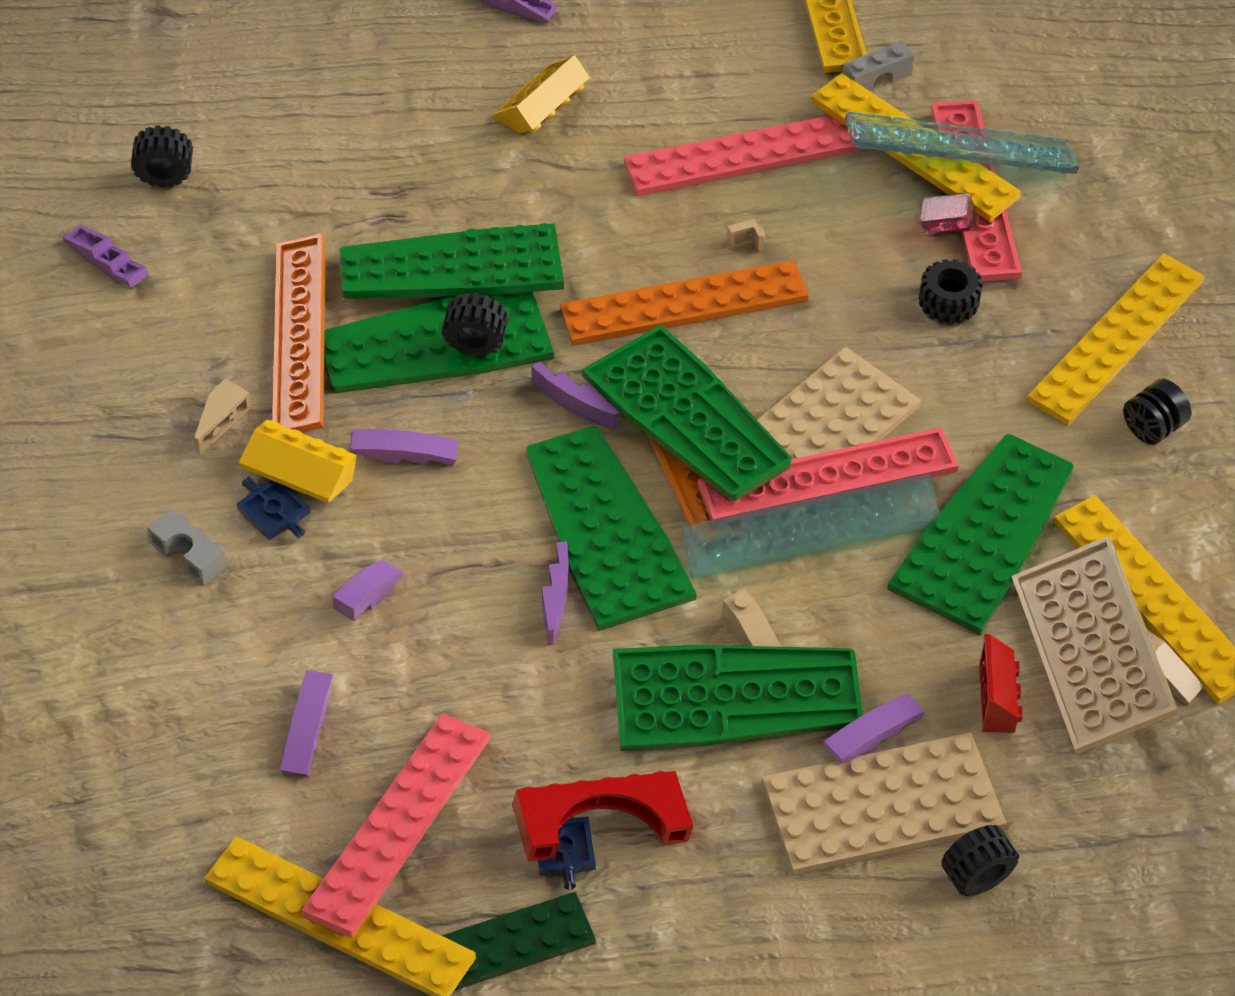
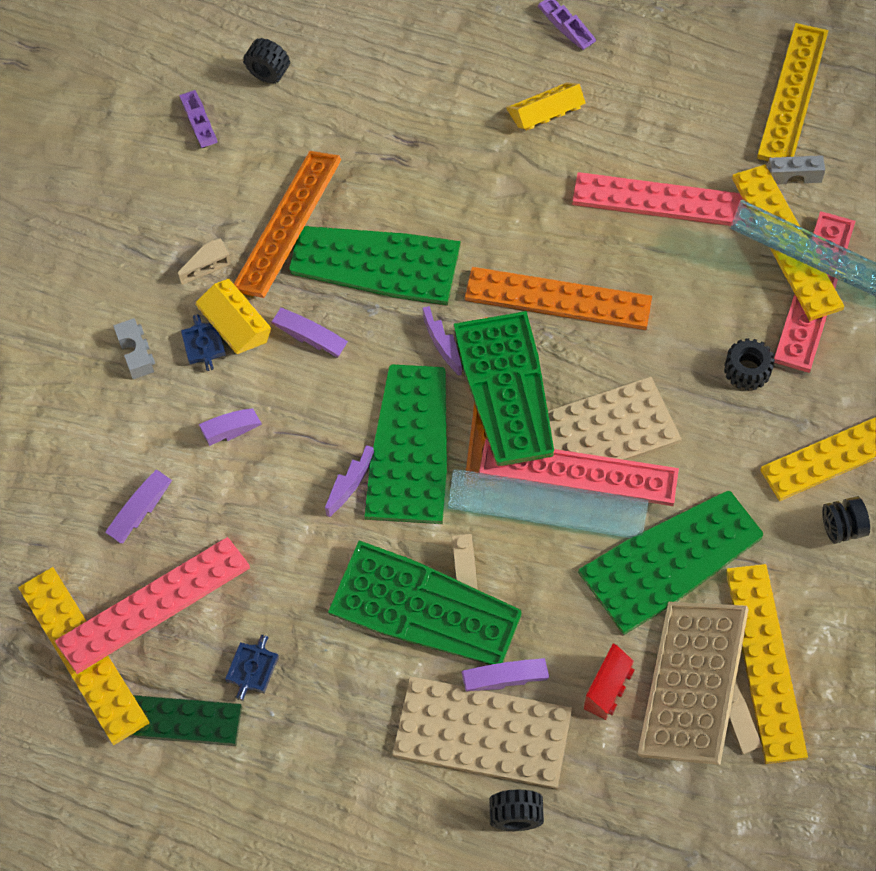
camera: 30 degrees right, 10 degrees up
green wing [340,223,564,299] -> none
black tyre [442,293,508,356] -> none
red arch [512,771,693,862] -> none
tan bracket [726,219,765,252] -> none
clear pink brick [920,193,976,235] -> none

